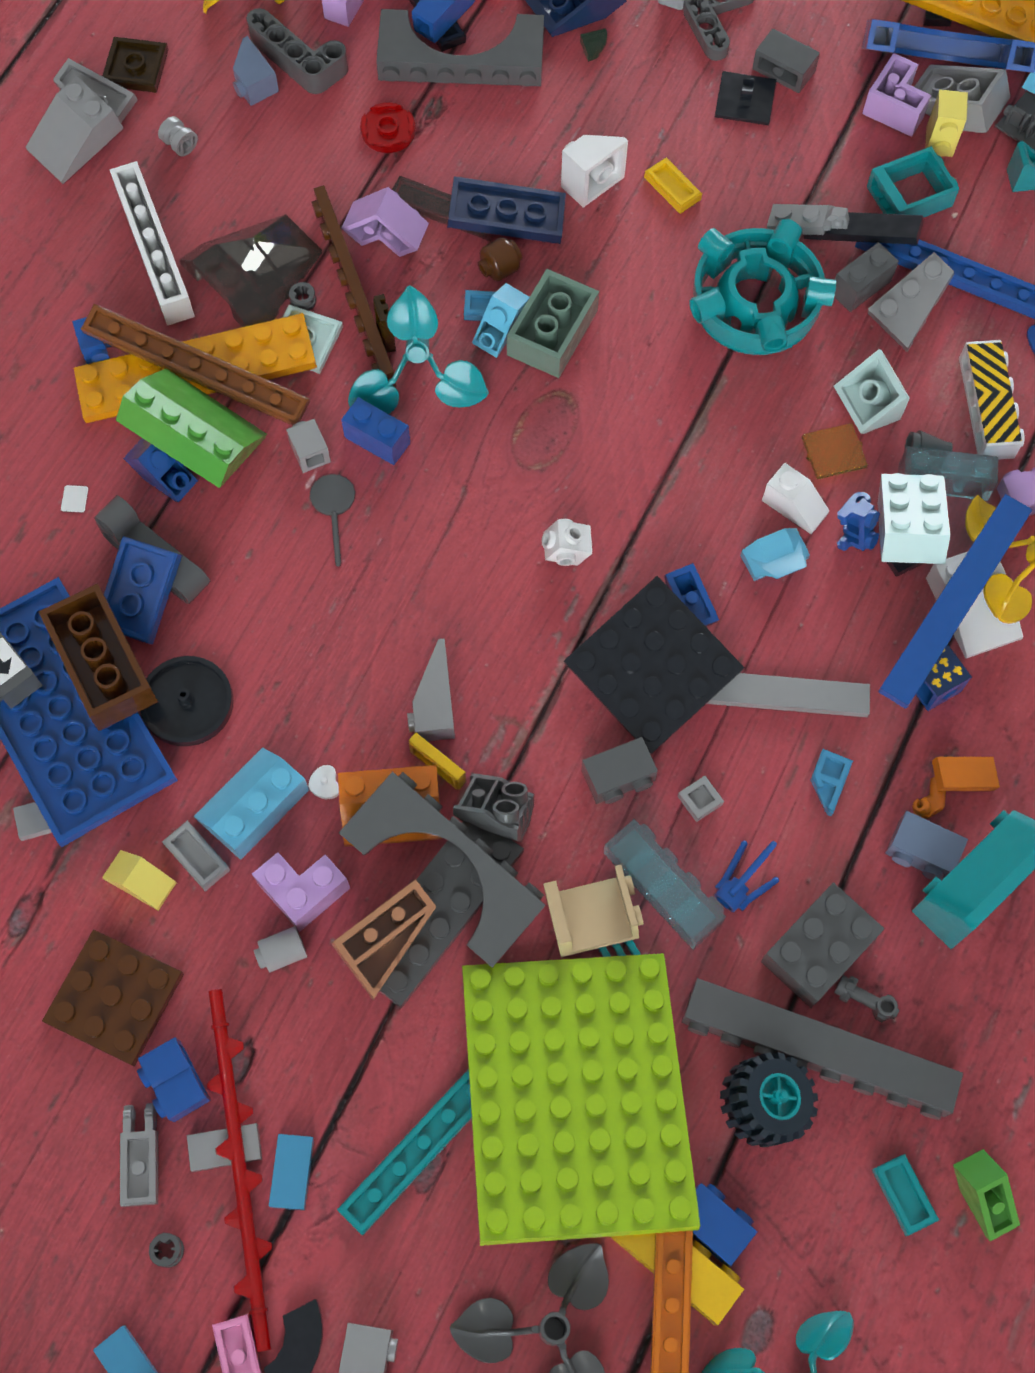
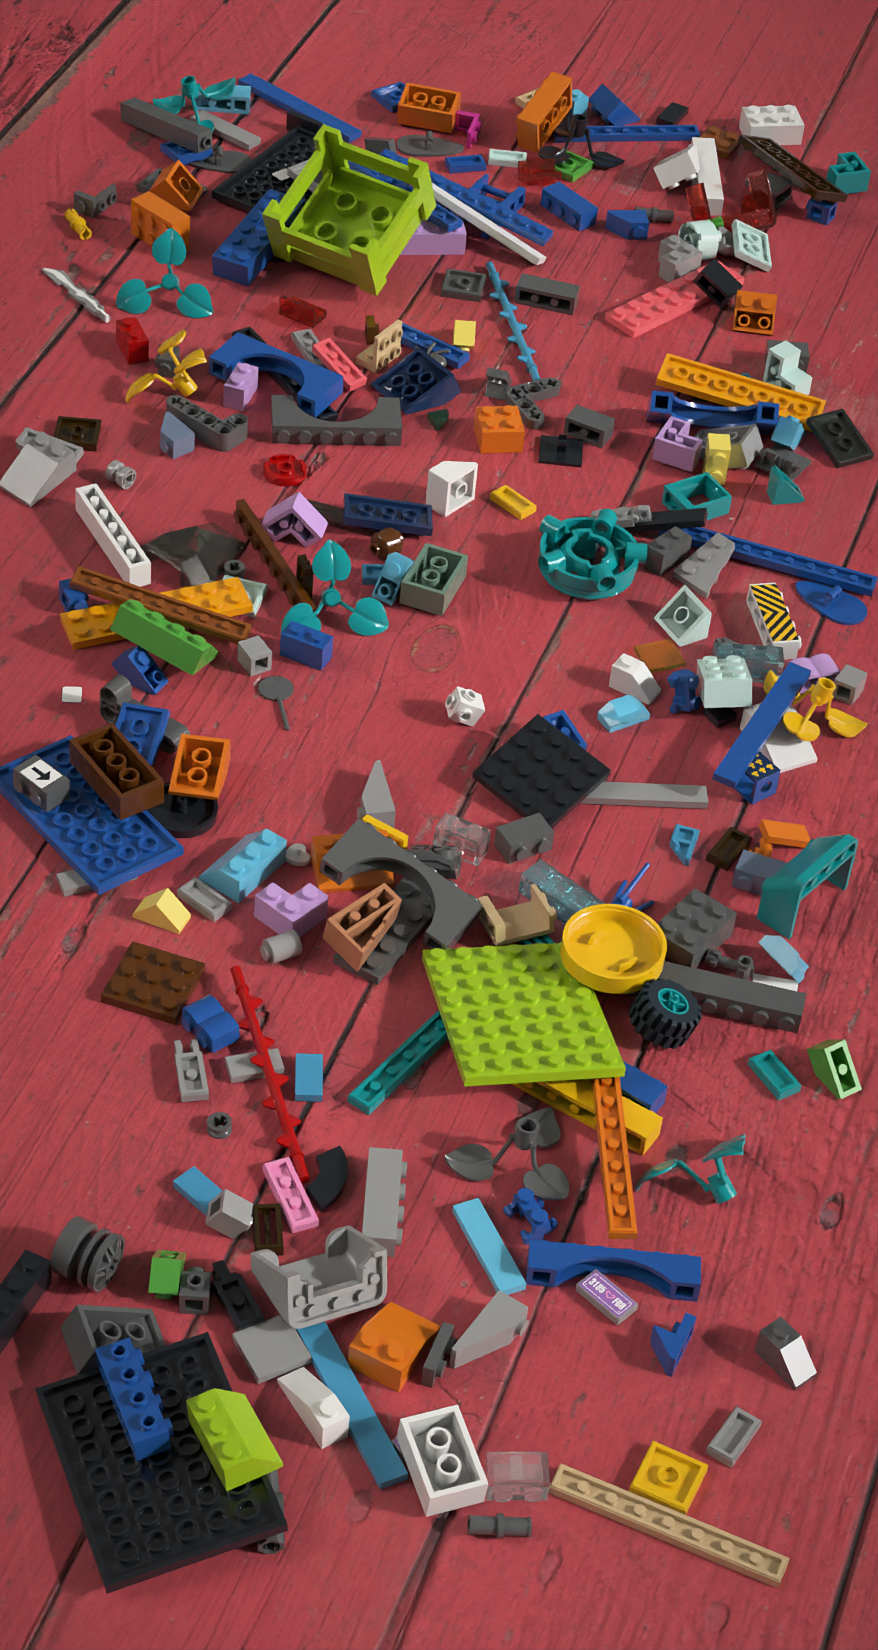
camera: 10 degrees left, 25 degrees down
light grey plate [678,776,724,822] -> none
none -> orange slope [168,734,230,800]
none -> clear brick [433,812,491,866]
none -> orange brick [474,405,525,454]
none -> yellow piece [560,904,667,994]
none -> dark brown tile [706,827,752,871]
none -> white sticker [753,973,798,991]
none -> medium azure slope [758,935,809,984]

